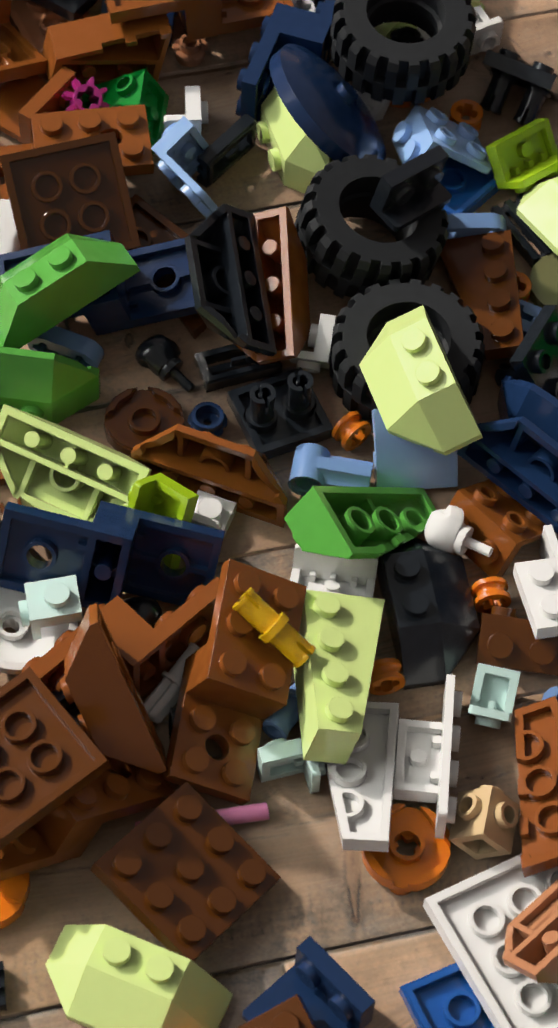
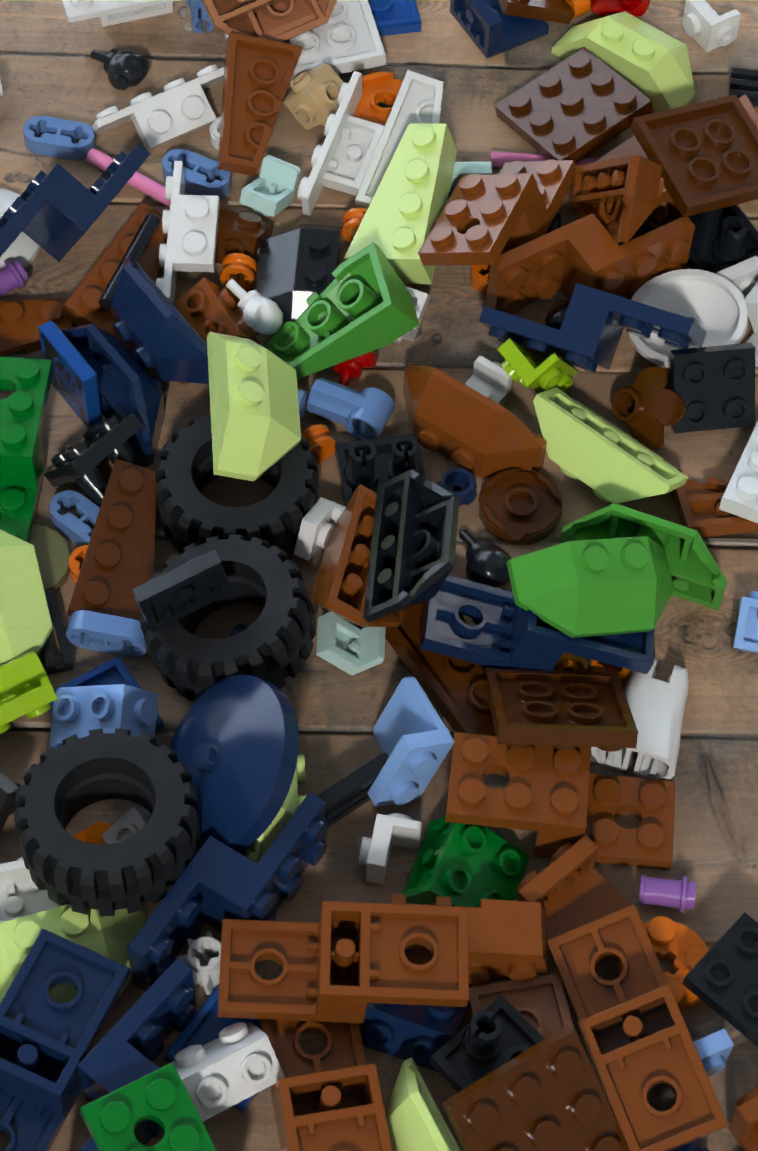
camera: 165 degrees left, 0 degrees up
light aqua bracket [18,575,83,640] -> none
dark pink gear [62,77,110,111] -> none
yellow pin [232,587,316,669] -> none

